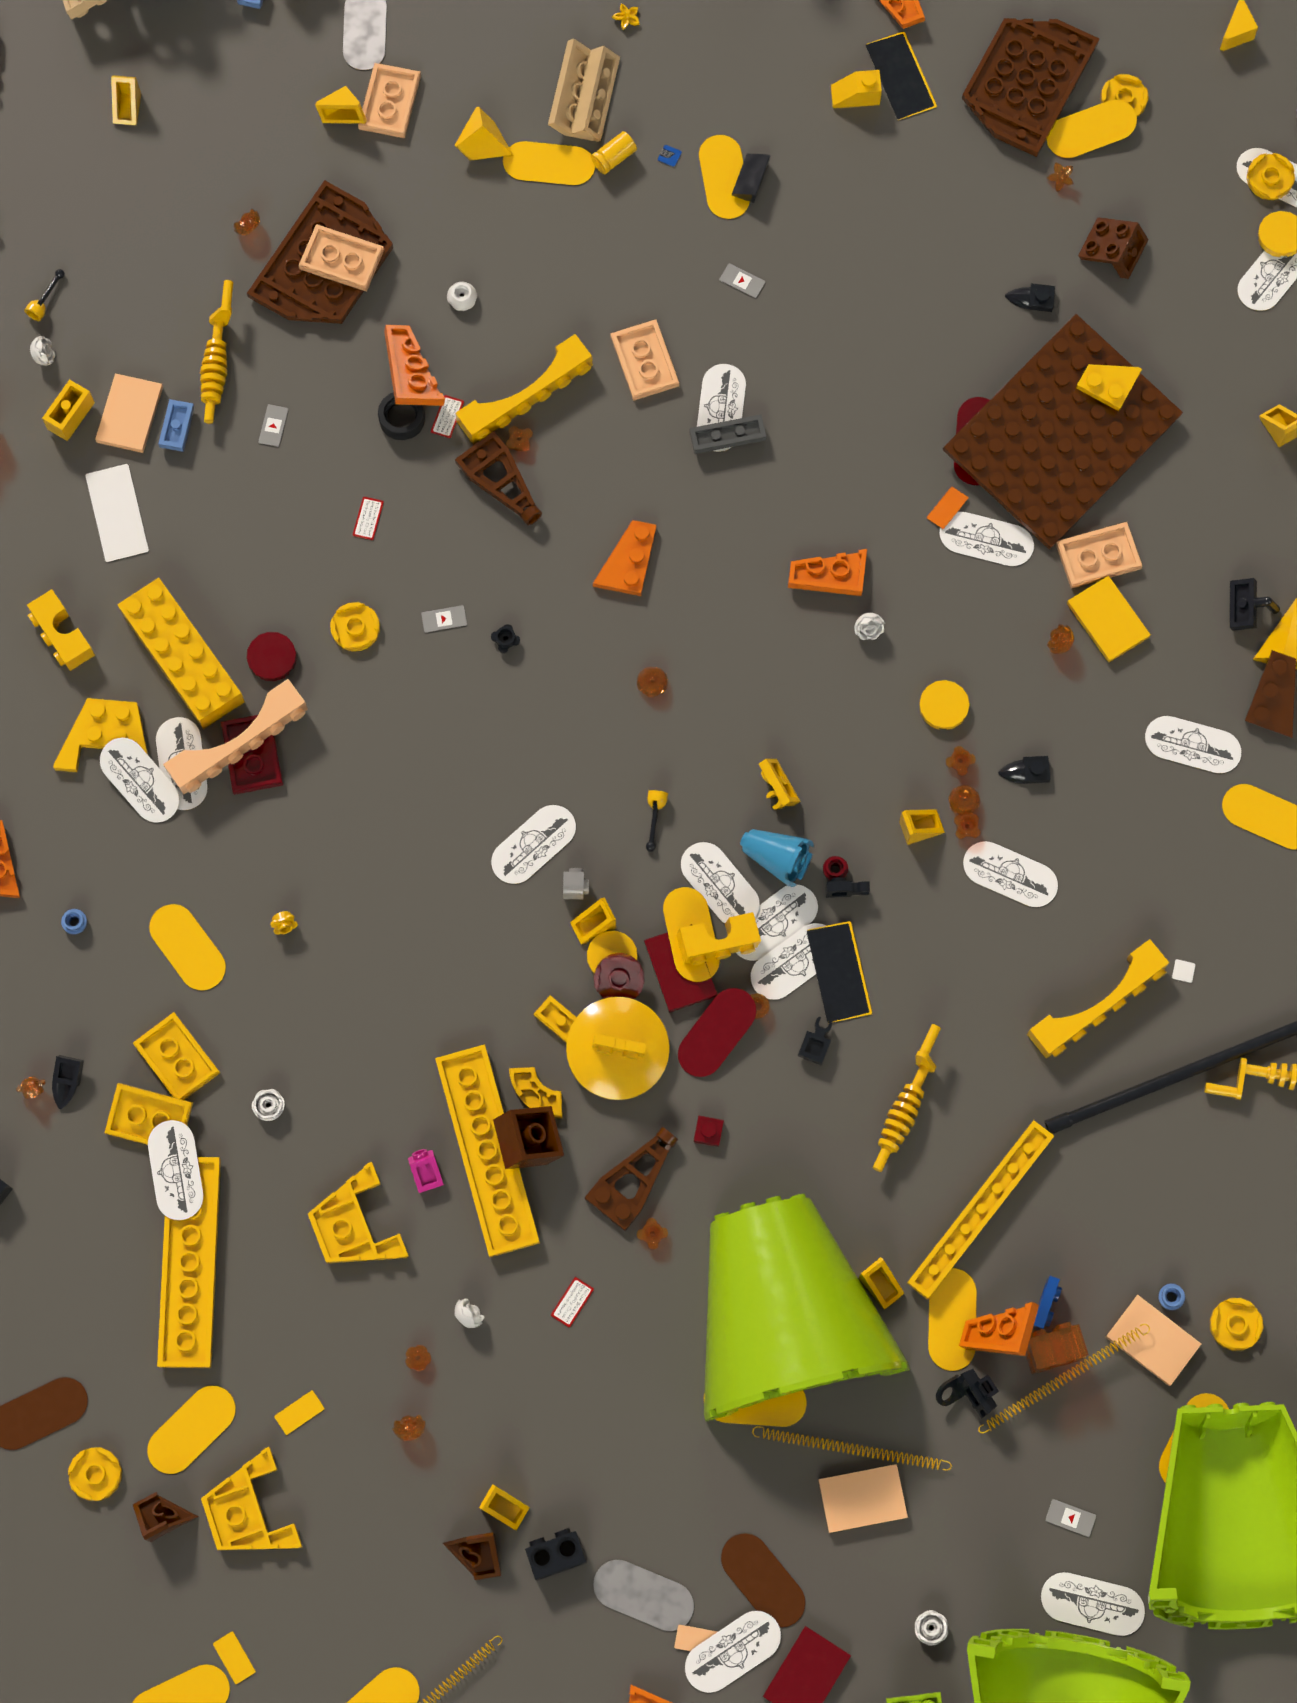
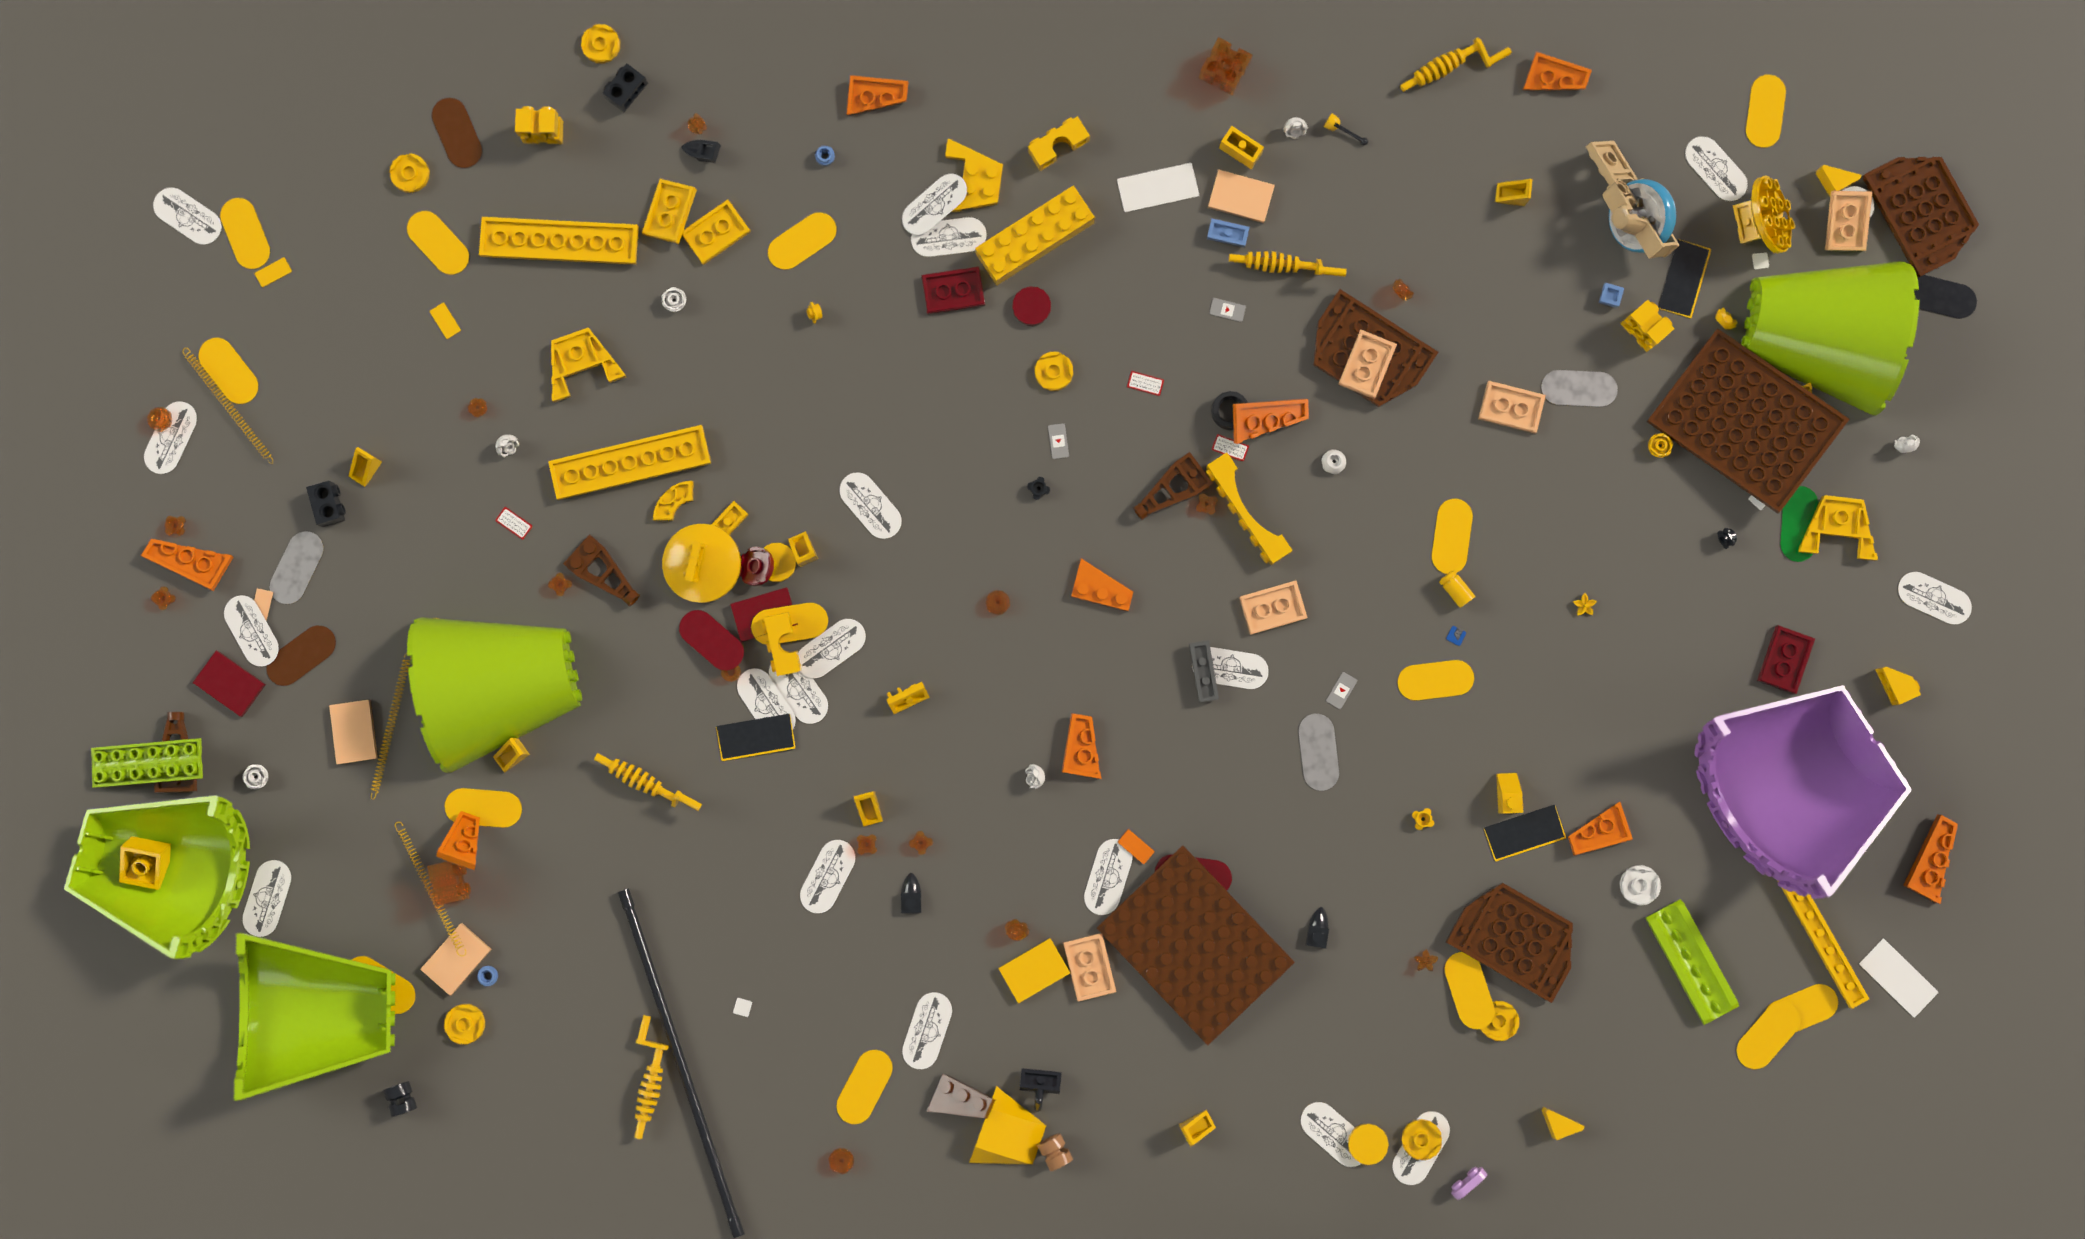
camera: 90 degrees right, 10 degrees up
reddish brown slope [132,1492,199,1542] -> none
white sticker [148,1120,203,1220] -> none
light nougat arch [163,679,308,794] -> none
yellow wing [201,1447,303,1550] -> none
yellow slope [315,86,367,124] -> none
clear orange plate [392,1415,426,1441] -> none
dark pink bracket [408,1149,444,1193] -> none
reddish brown slope [443,1532,501,1580] -> none
yellow slope [454,107,513,160] -> none
reddish brown brick [493,1106,564,1169] -> none
tan slope [548,39,620,142] -> none
light grey plate [563,868,589,900] -> none
hinge [646,790,668,852] -> none
dark red plate [694,1115,724,1147] -> none
black slope [732,153,771,203] -> none
dark azure cone [740,829,814,887] -> none
black plate [798,1017,832,1065] -> none
dark red plate [823,856,848,880] -> none
black plate [825,878,870,898] -> none
yellow plate [907,1120,1054,1300] -> none
yellow tile [919,680,970,730] -> none
black piece [936,1369,999,1419] -> none
clear orange plate [948,785,980,815] -> none
yellow arch [1027,939,1169,1059] -> none
blue plate [1033,1276,1062,1332] -> none
light grey sticker [1045,1499,1096,1537] -> none
yellow wing [1076,364,1142,411] -> none
reddish brown bracket [1078,217,1149,279] -> none
none -> yellow brick [515,106,563,144]
none -> flat silver sticker [1299,714,1339,791]
none -> yellow plate [1412,808,1434,830]

